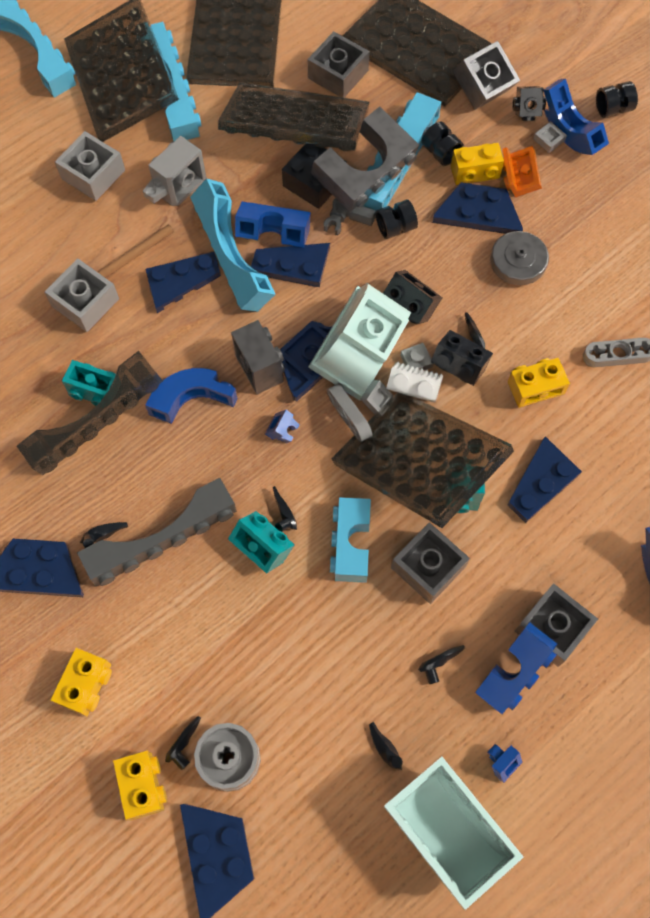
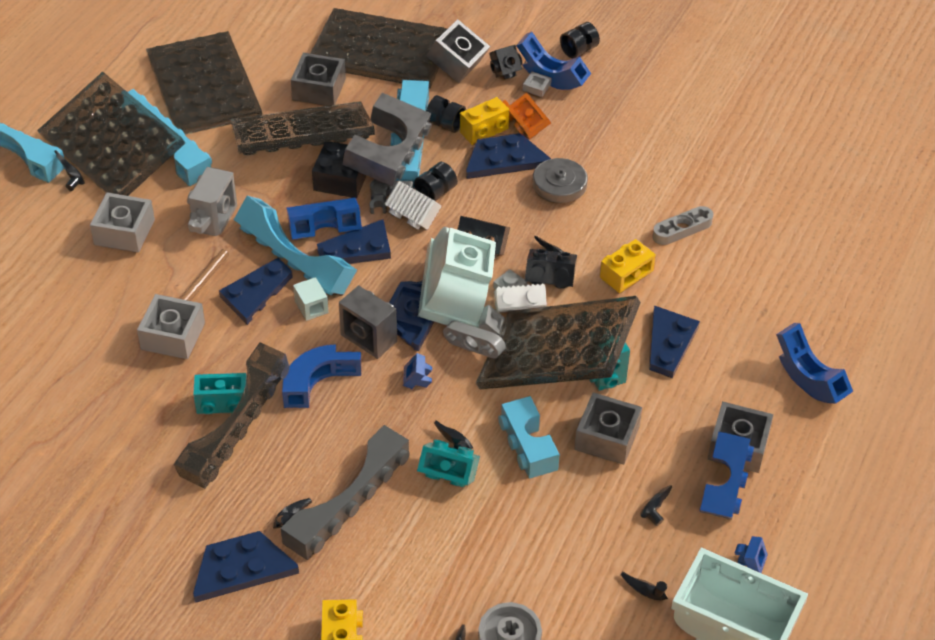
camera: 25 degrees left, 20 degrees down
none -> black bar [54,150,85,191]
none -> light aqua brick [293,277,329,321]
none -> white brick [385,180,441,230]

